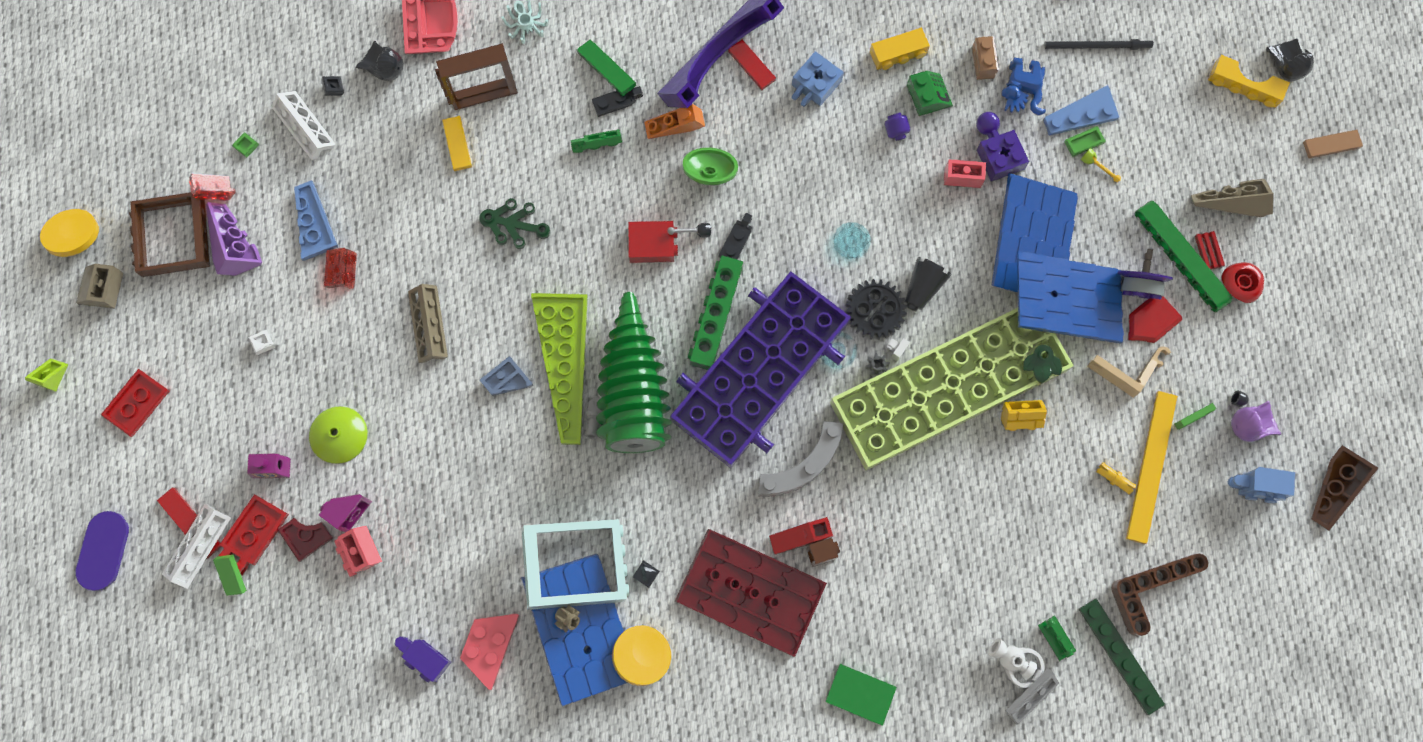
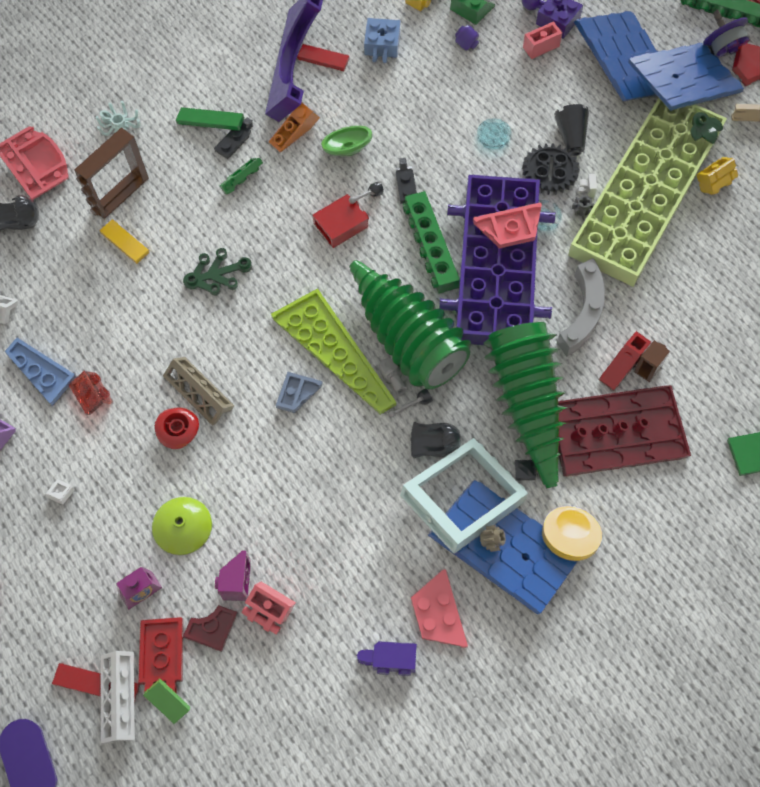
camera: 30 degrees left, 10 degrees down
none -> red hat [154,407,199,449]
none -> hinge [388,388,433,417]
none -> black piece [410,422,461,458]
none -> coral wing [473,203,542,248]
none -> green cone [484,322,567,489]

